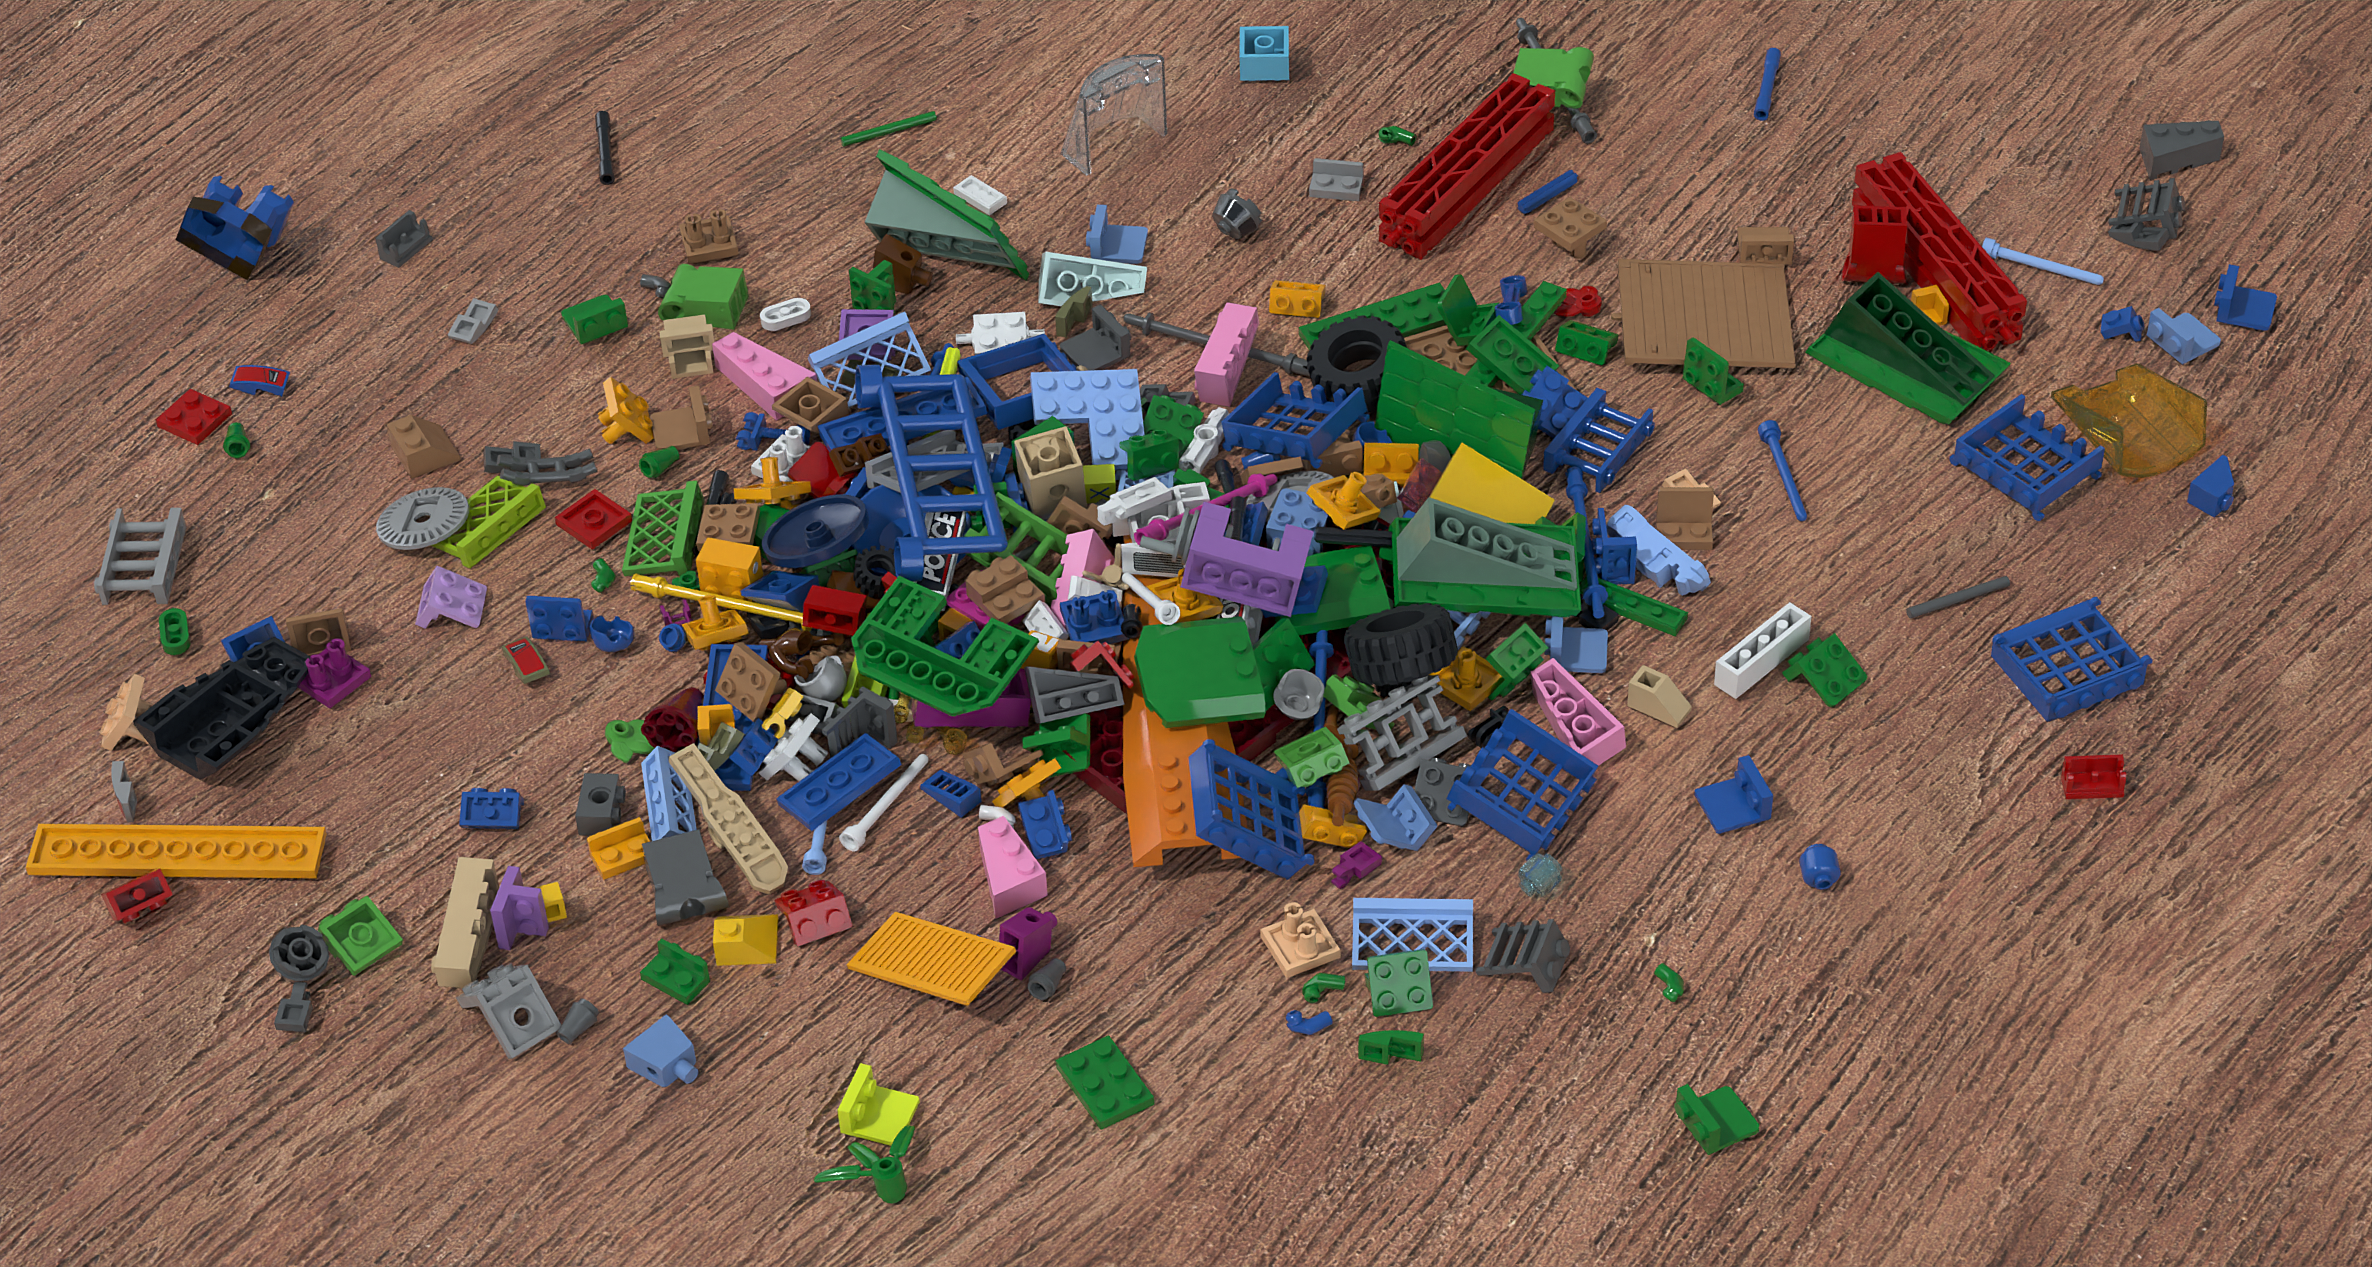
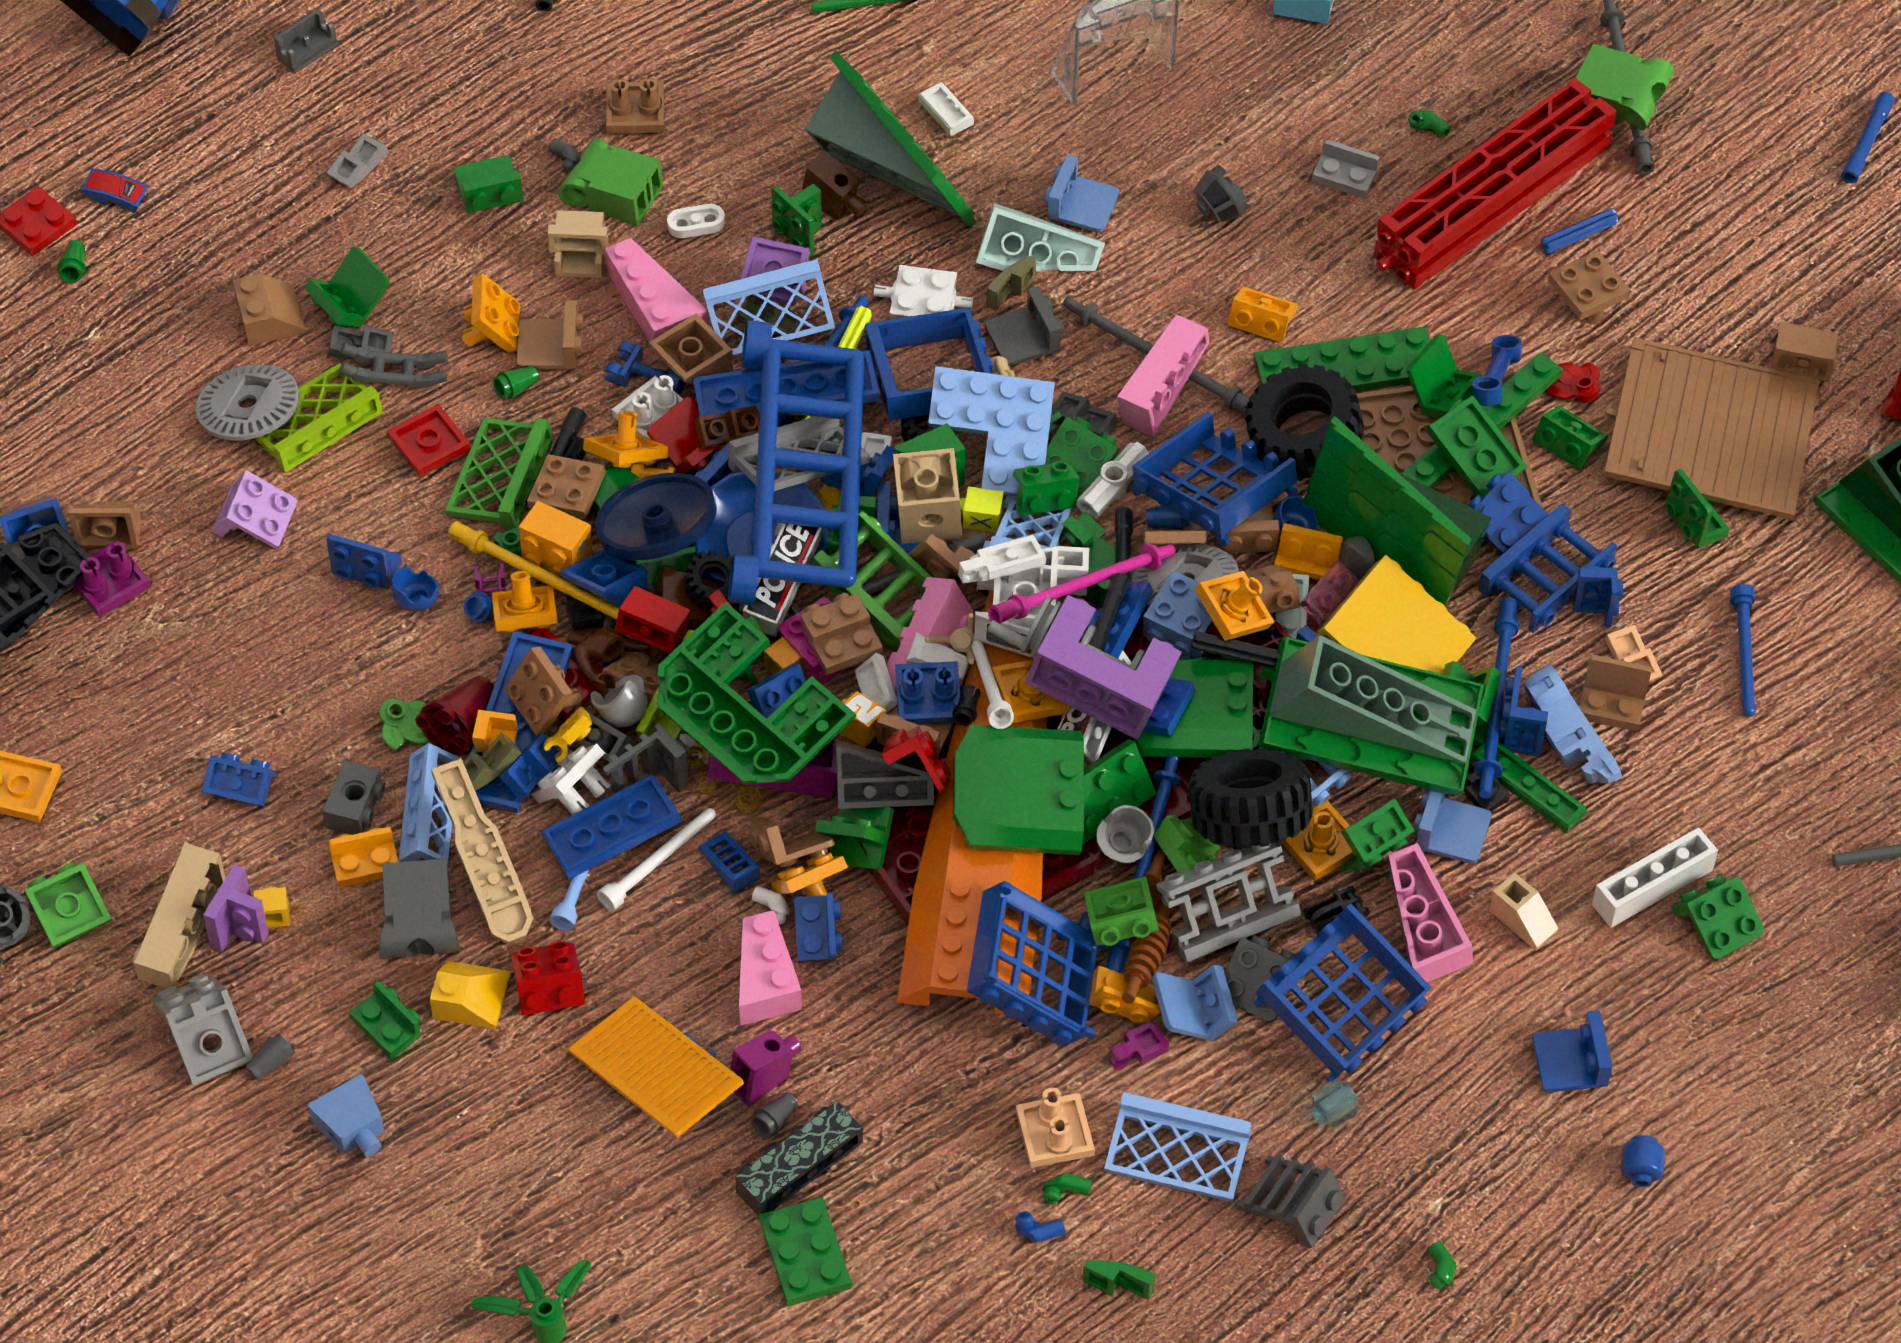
camera: 10 degrees right, 10 degrees up
slope [501,636,550,684] -> none
green arm [591,558,615,593] -> none
neon yellow bracket [837,1063,920,1146] -> none
green bracket [1364,949,1433,1017] -> none
none -> green bracket [304,247,389,328]
none -> black brick [735,1101,863,1216]
none -> blue bracket [1573,566,1623,627]

